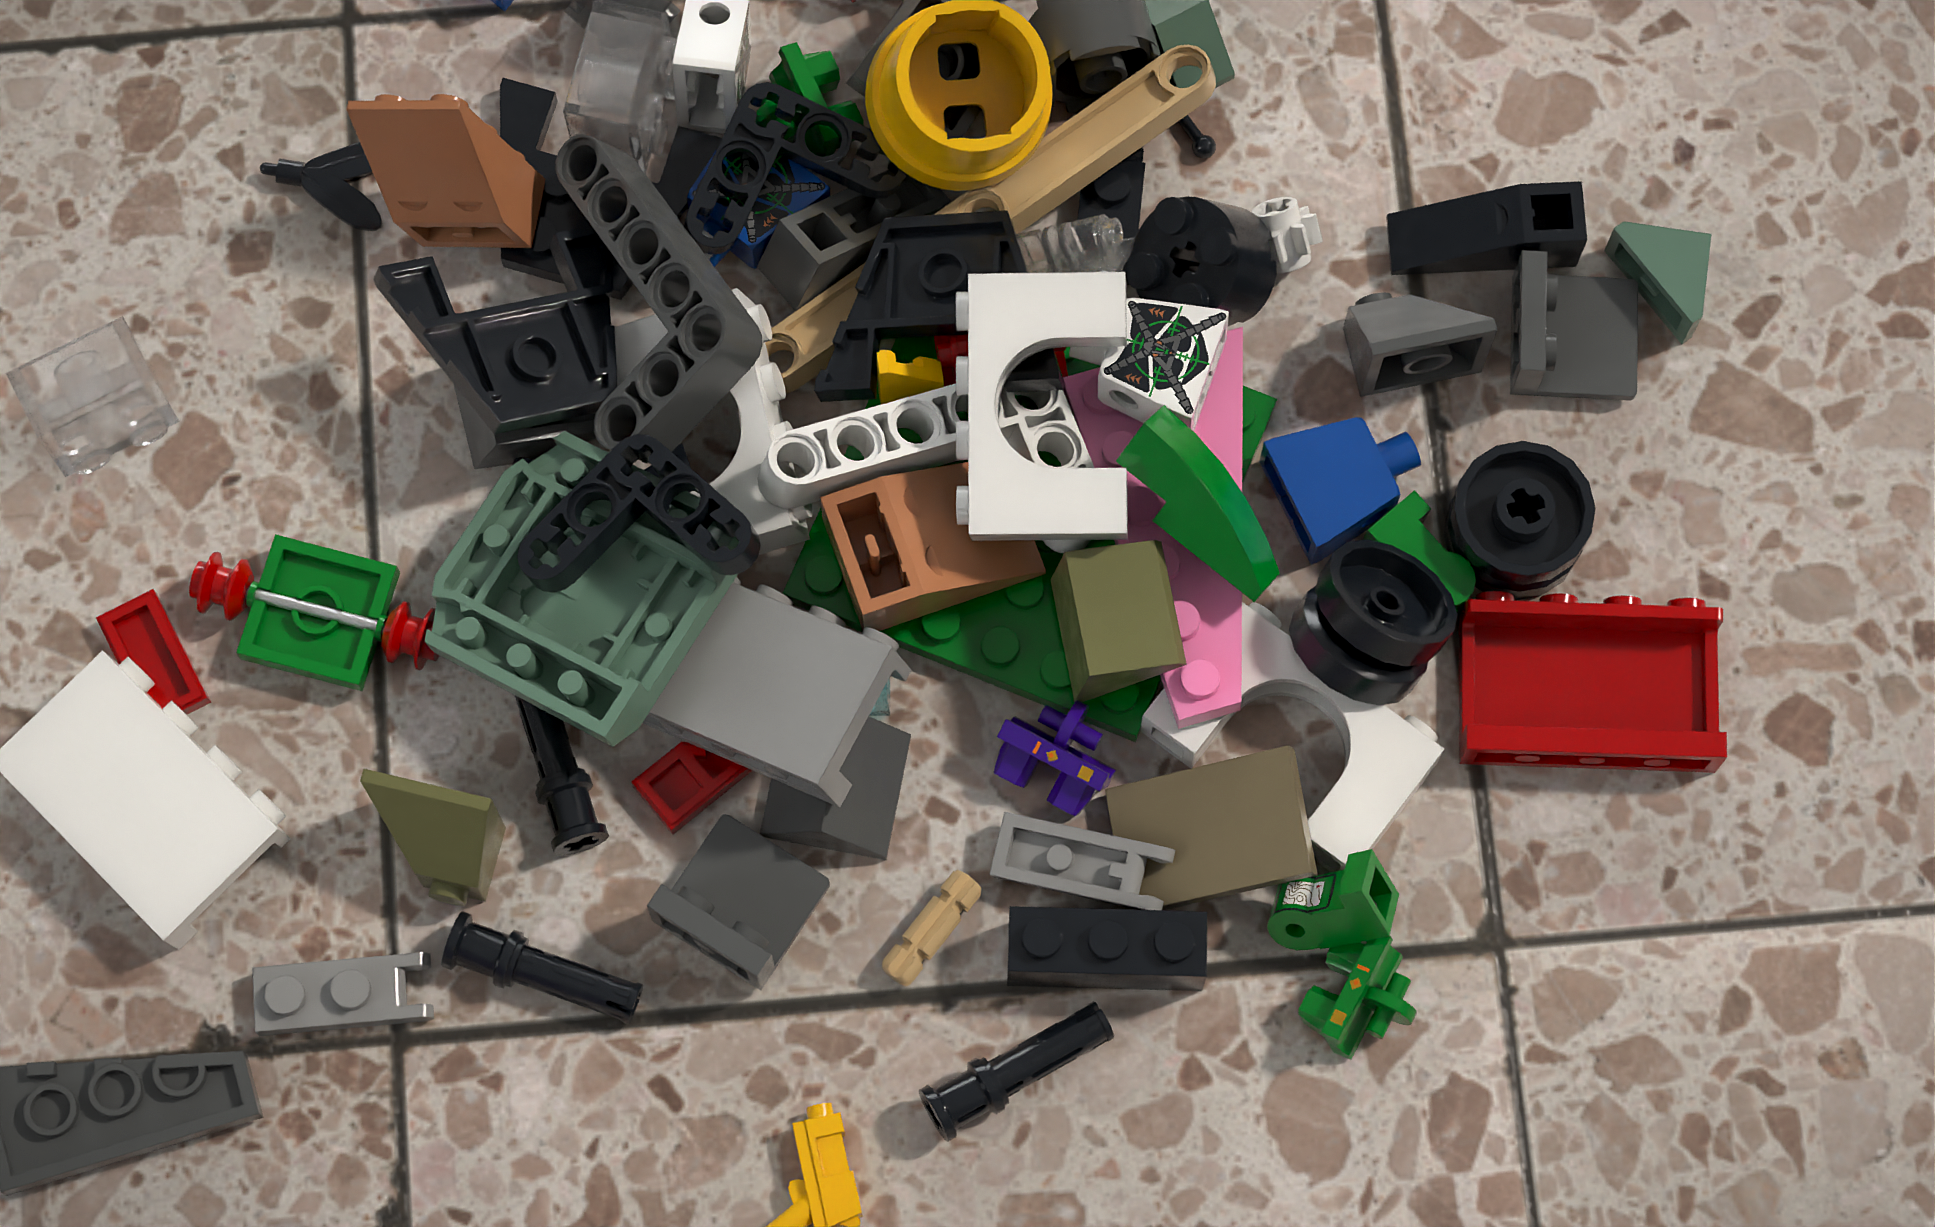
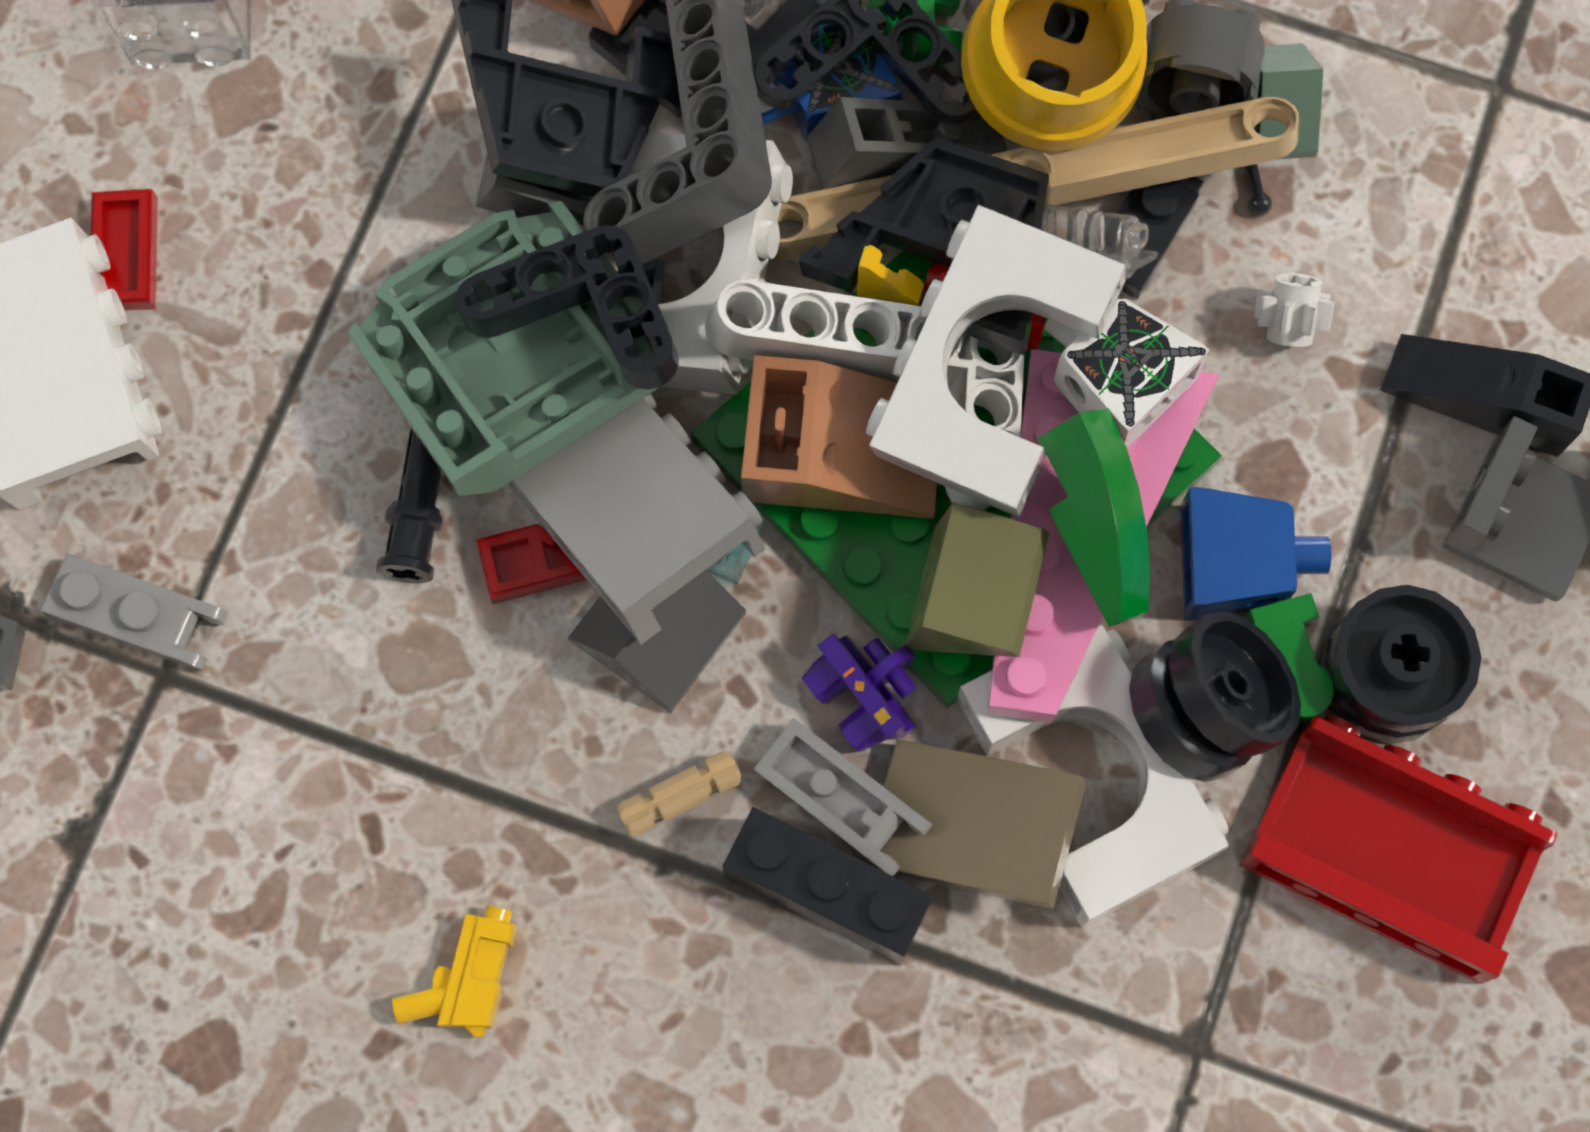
camera: 25 degrees right, 0 degrees up
green plate [189,534,440,691] -> none
olive slope [360,769,506,906] -> none
black pin [441,911,643,1025] -> none
dark grey bracket [647,814,830,990] -> none
black pin [919,1001,1114,1142] -> none
black brick [1125,196,1277,326] -> none
green leg [1267,849,1399,951] -> none
green hips [1298,936,1417,1060] -> none
dark grey slope [1343,292,1497,397] -> none

